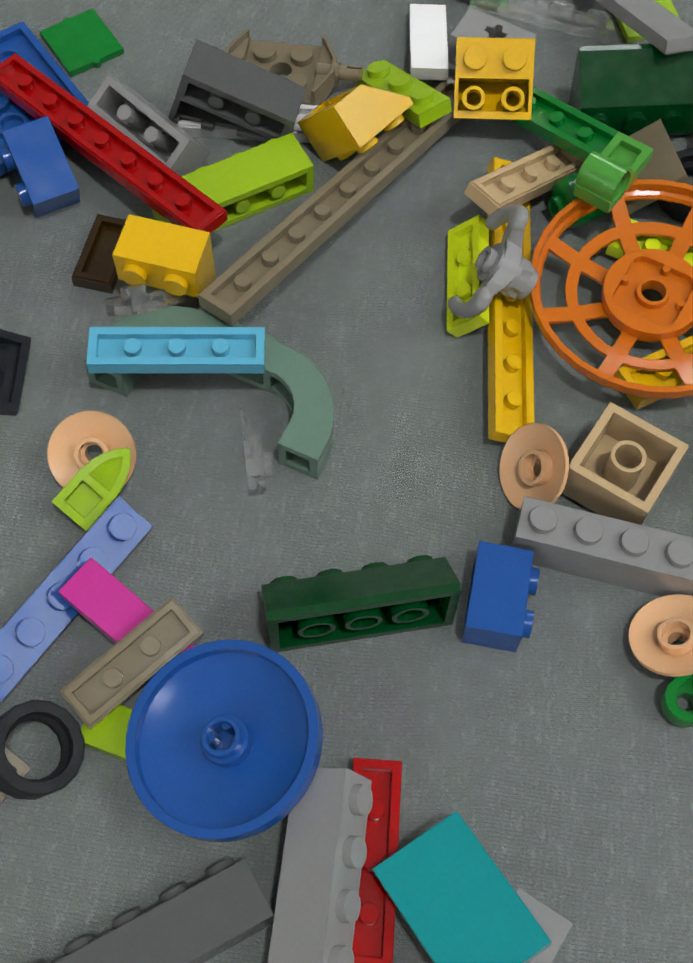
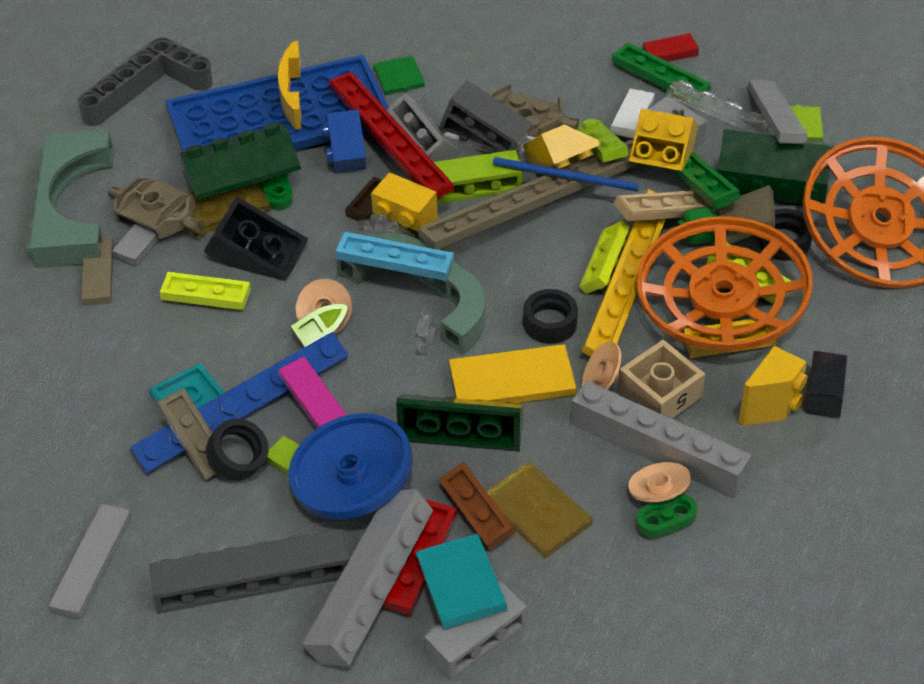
camera: 20 degrees right, 15 degrees down
dark tan tile [59,596,204,729] -> none
light grey piece [448,203,538,319] -> none
blue brick [461,541,540,652] -> none
bright green plate [573,131,654,213] -> none
none -> dark orange plate [439,461,516,551]
none -> yellow tile [449,344,577,403]
none -> clear yellow tile [486,461,593,559]
none -> blue axle [493,157,639,192]
none -> black tyre [523,289,578,344]

